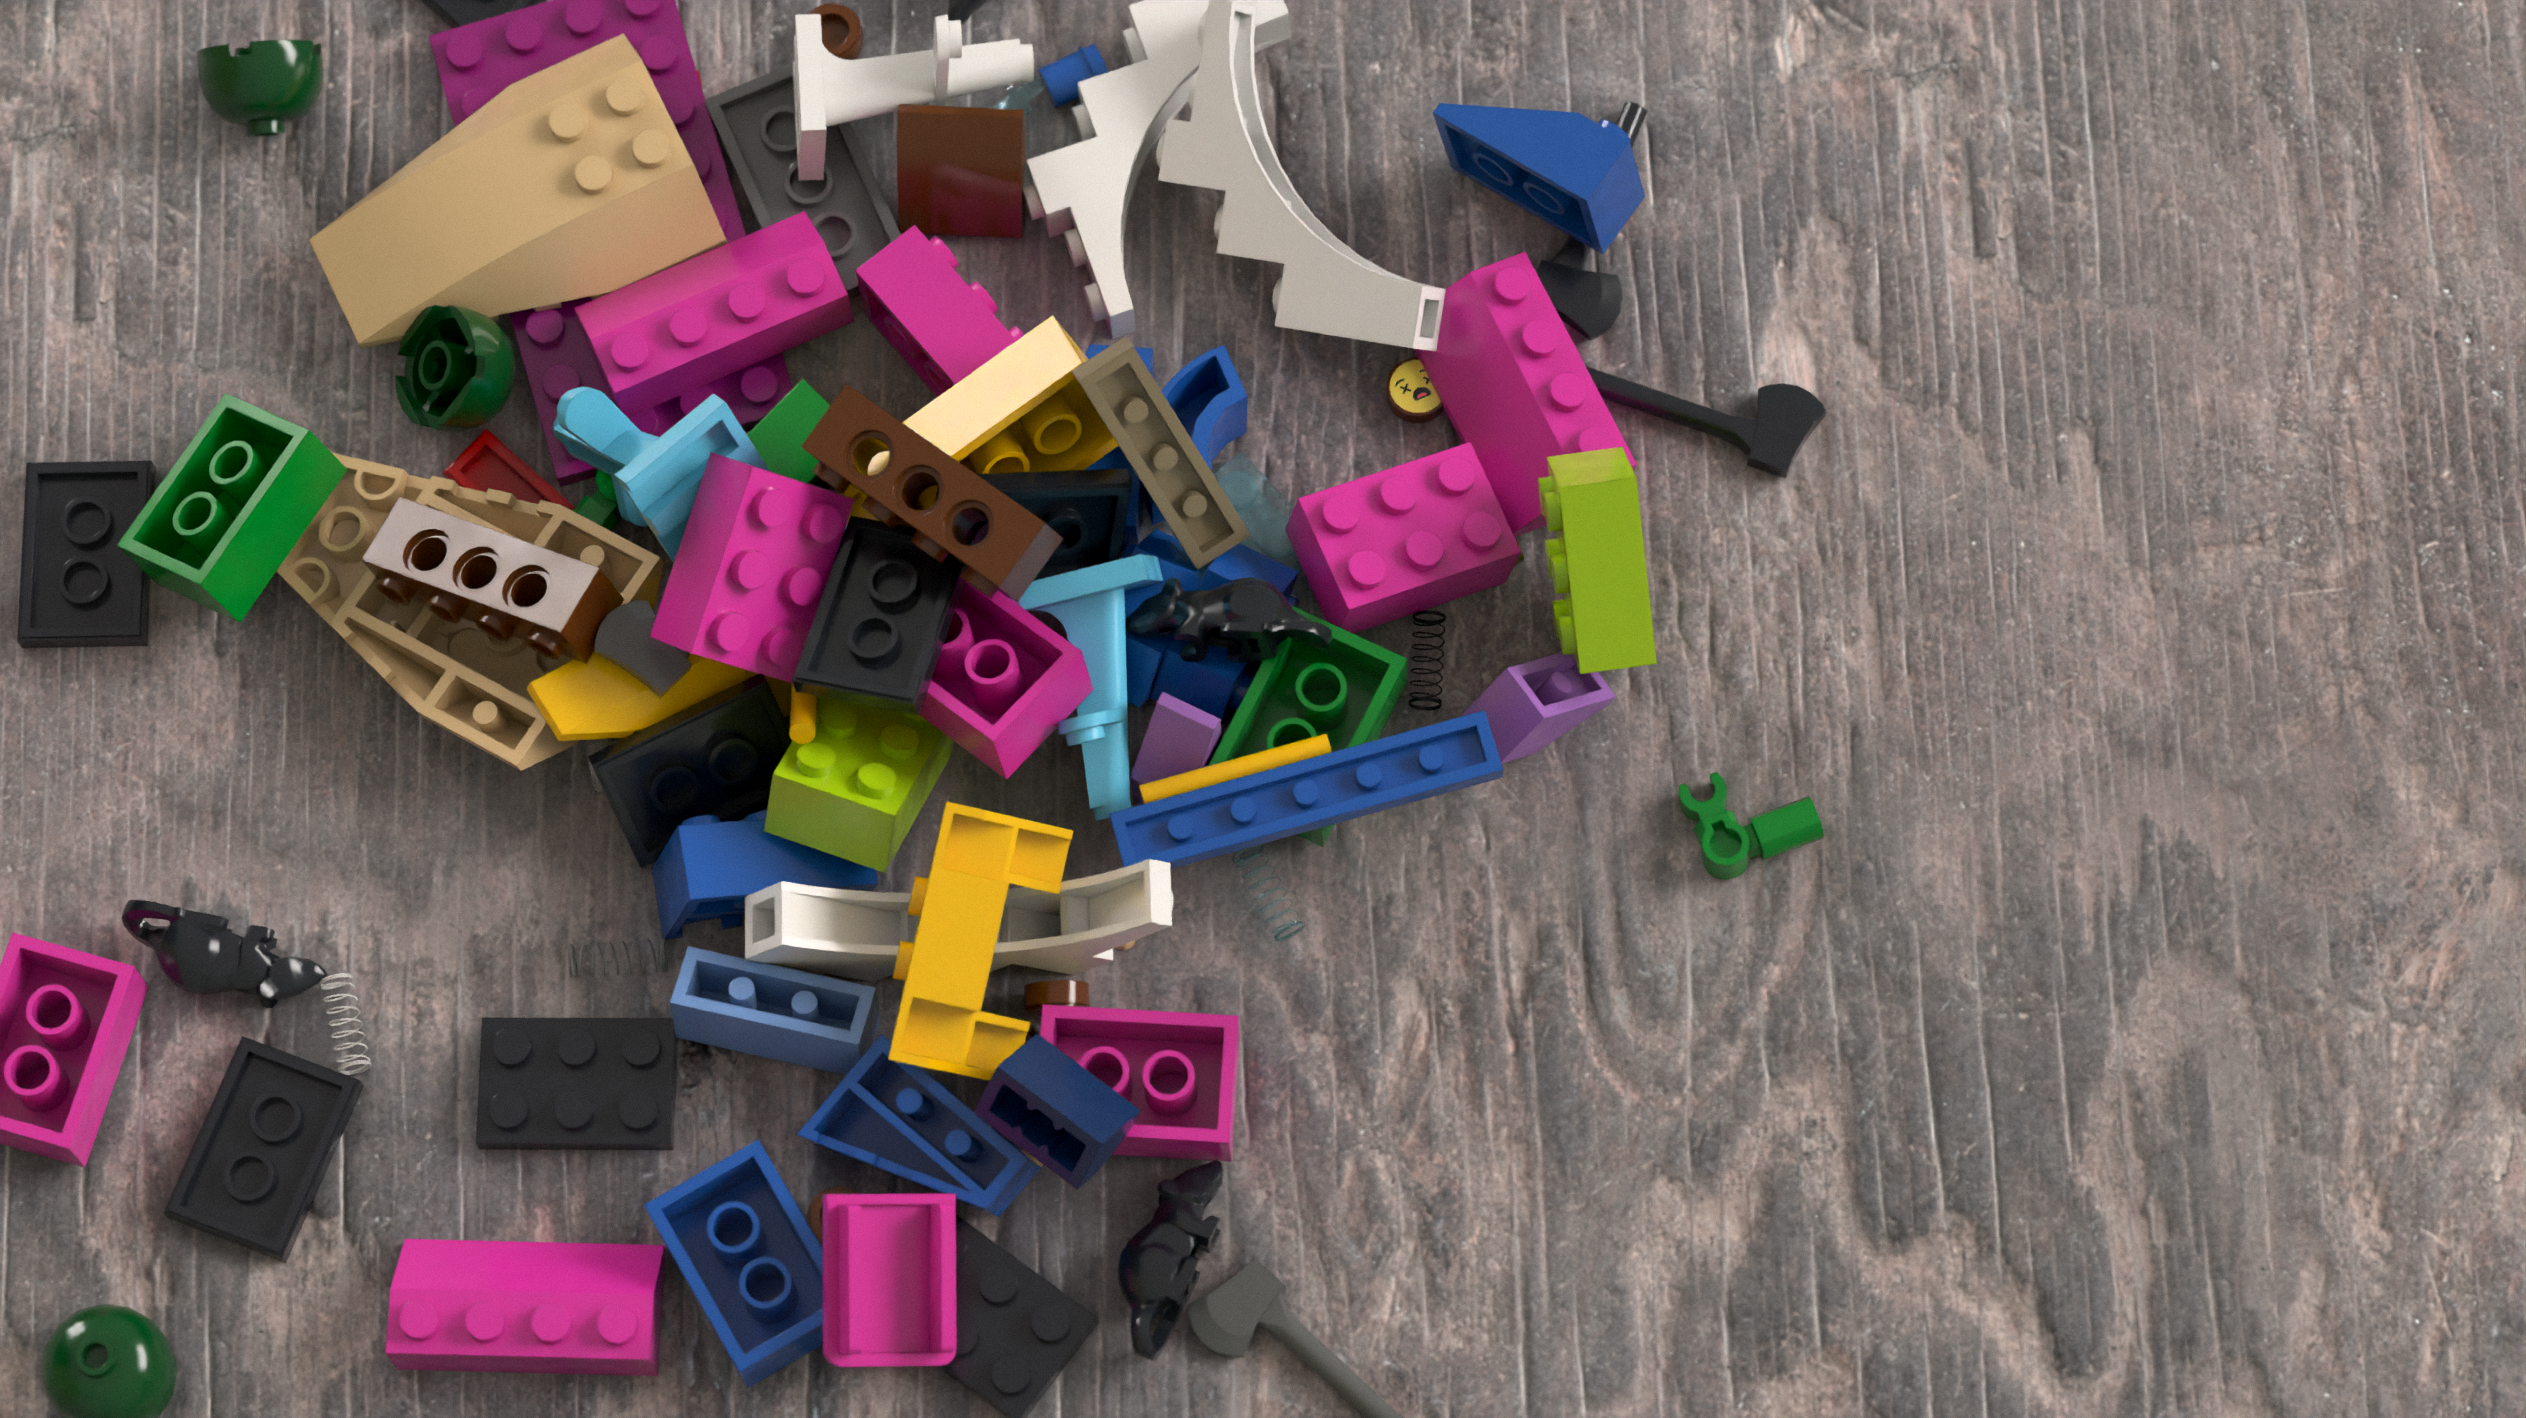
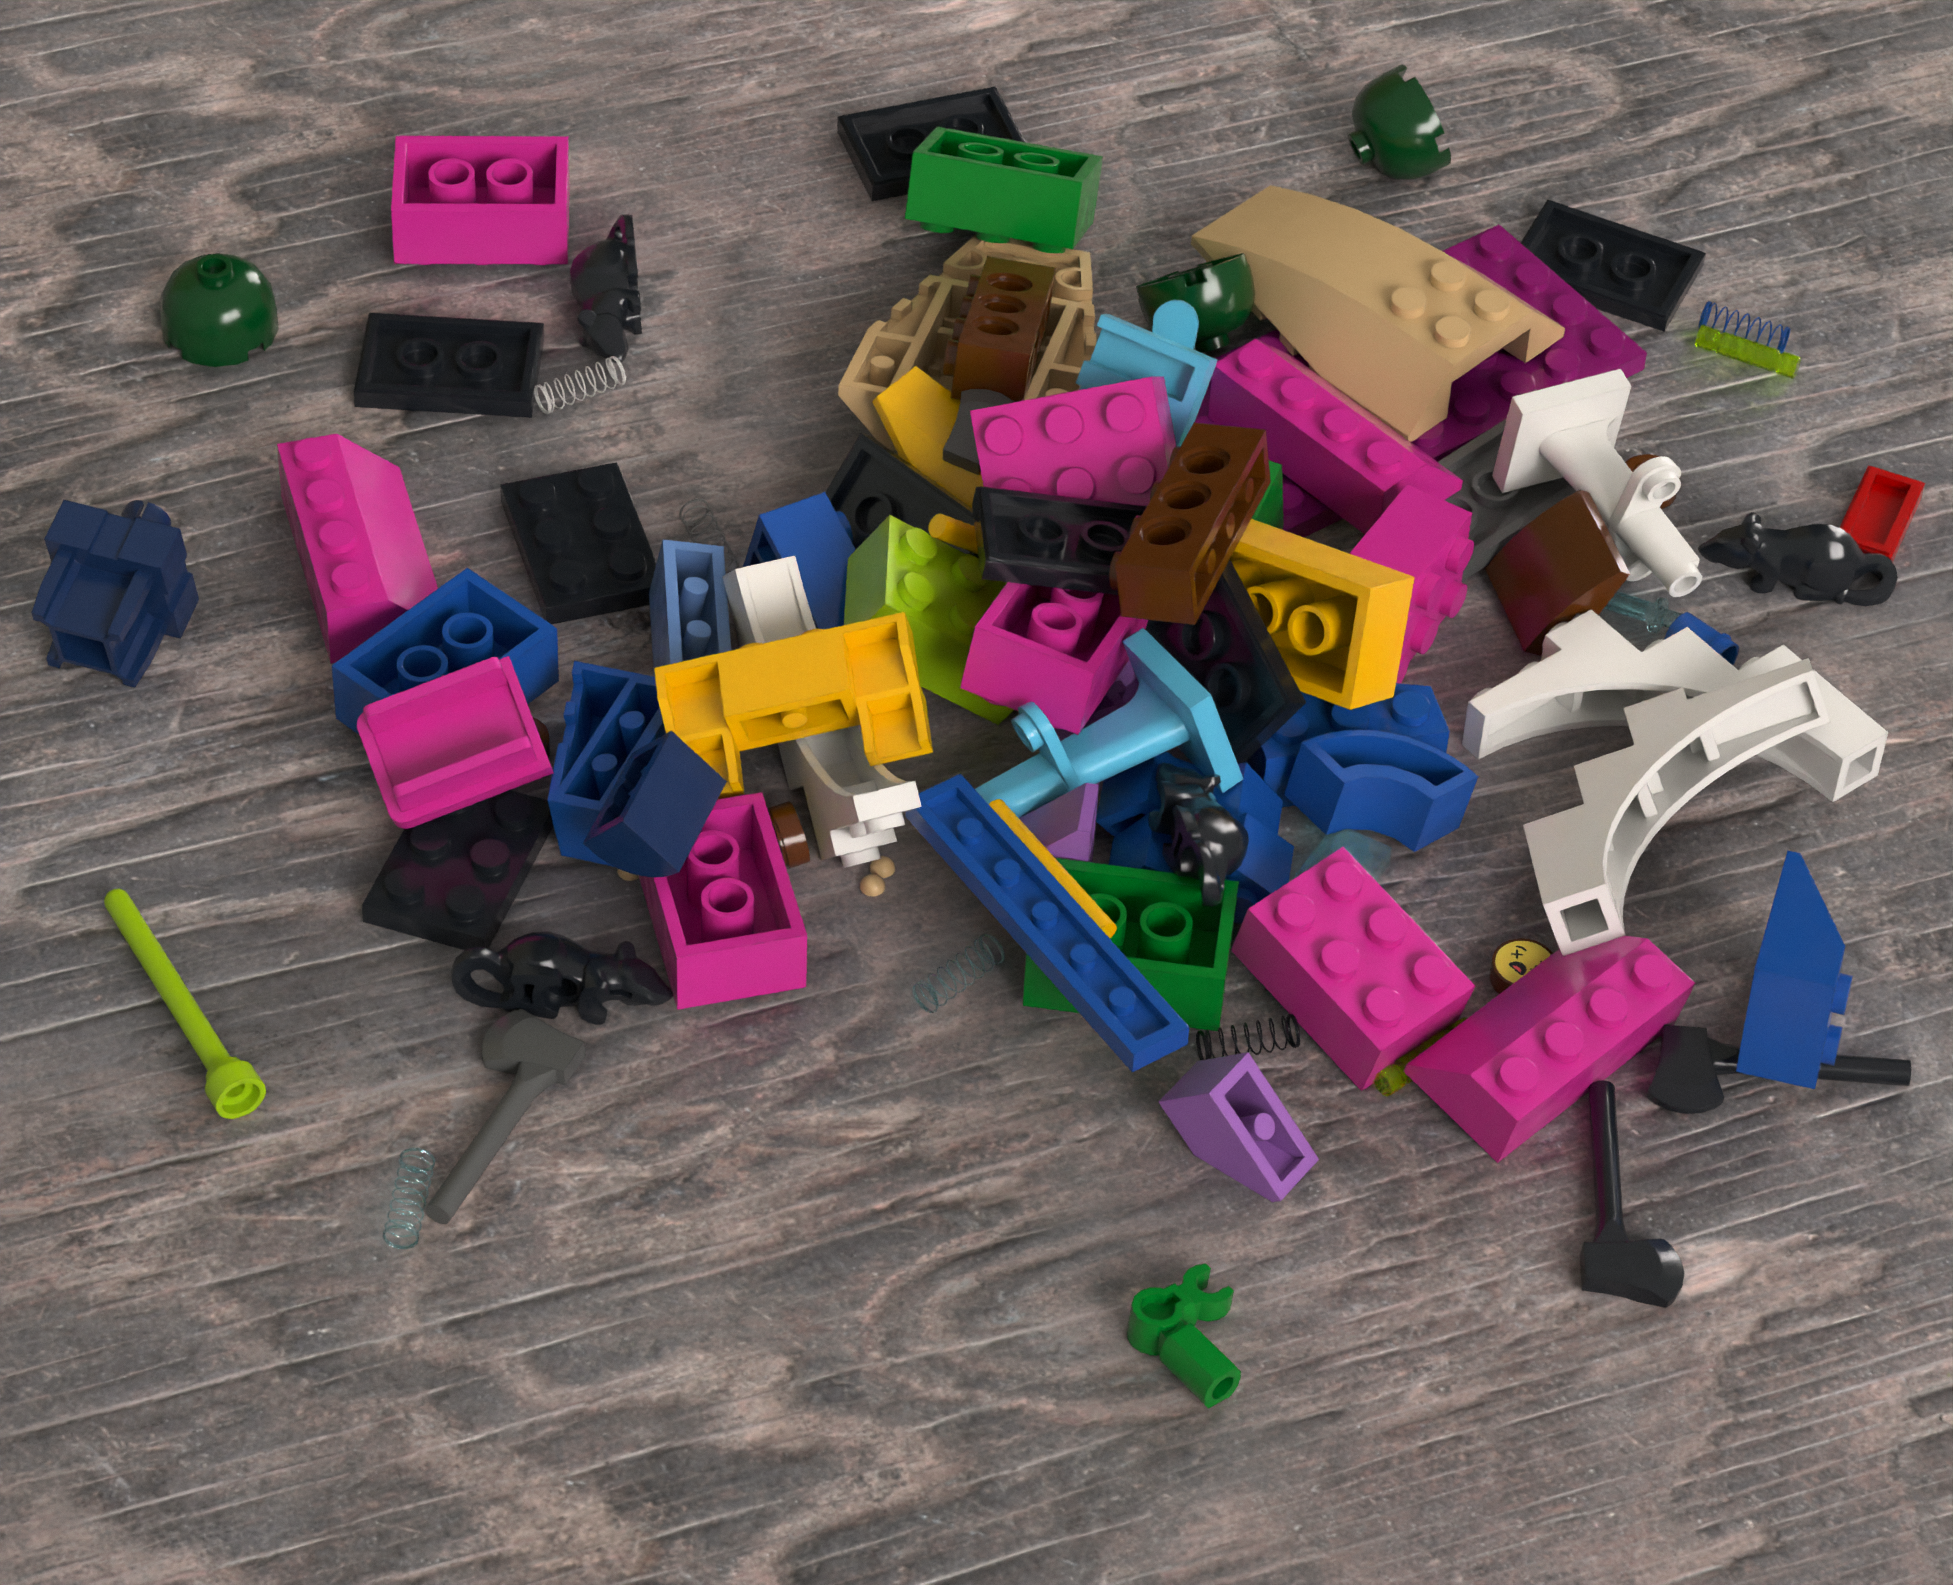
camera: 65 degrees right, 25 degrees down
dark tan plate [1072,336,1251,570] -> none
lime brick [1537,447,1657,674] -> none

